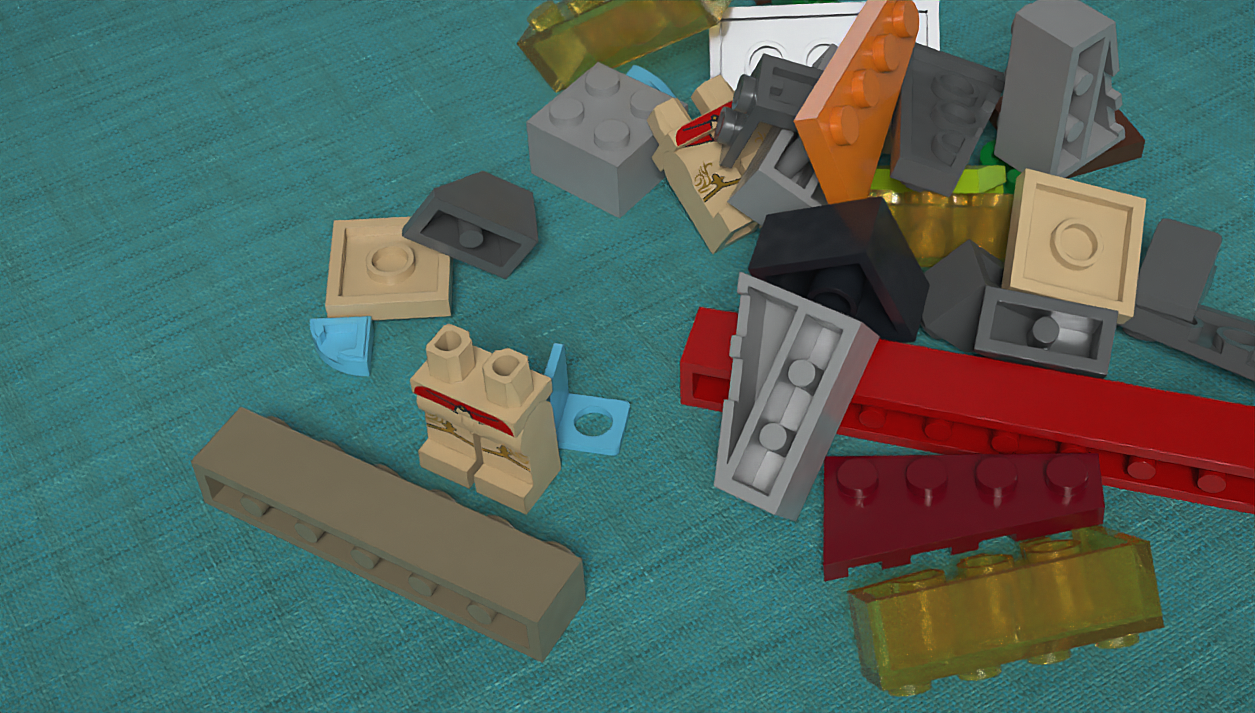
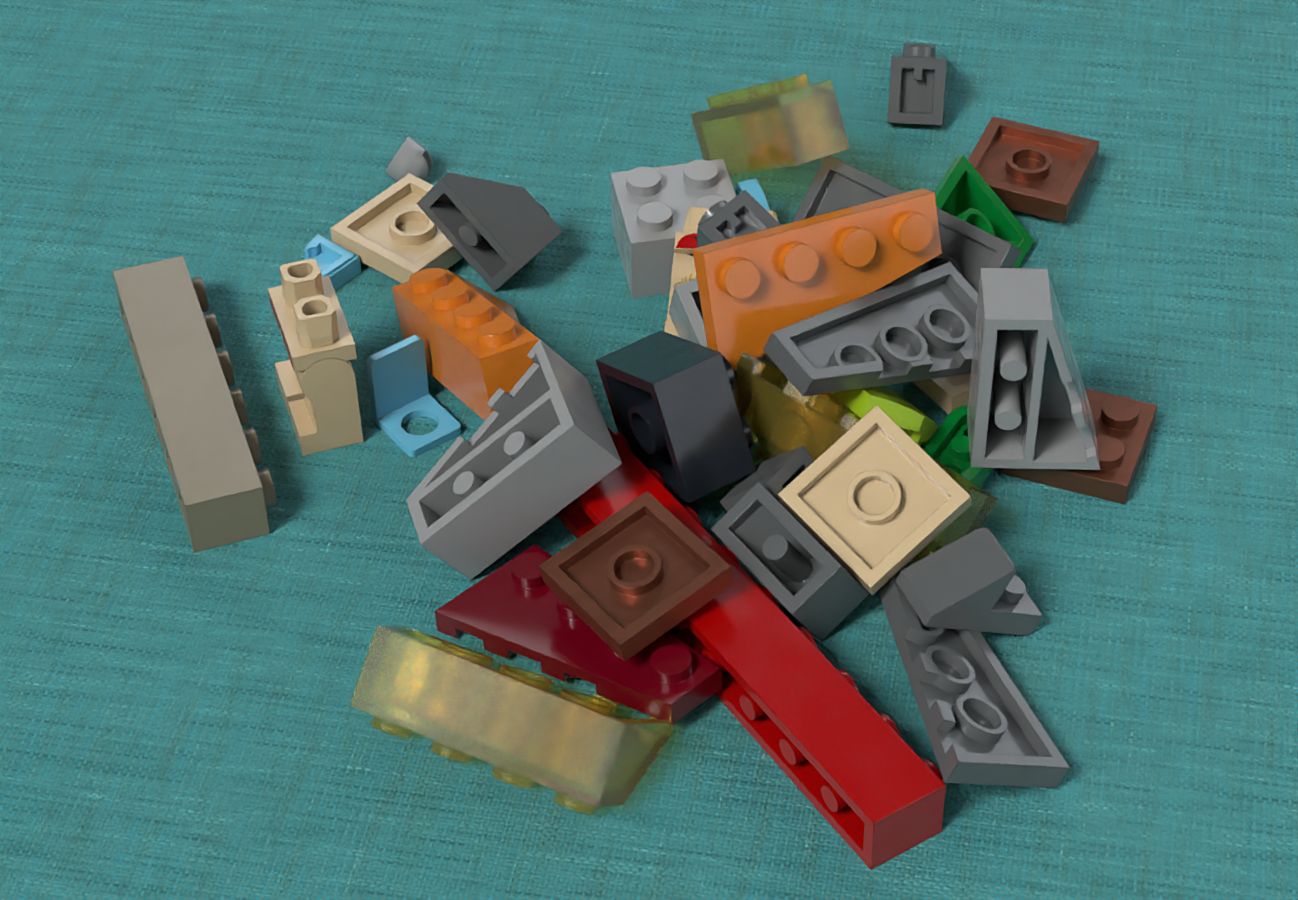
camera: 40 degrees right, 5 degrees down
none -> light grey hinge [384,136,433,181]
none -> orange wedge [391,268,539,421]
none -> copper plate [539,491,734,662]

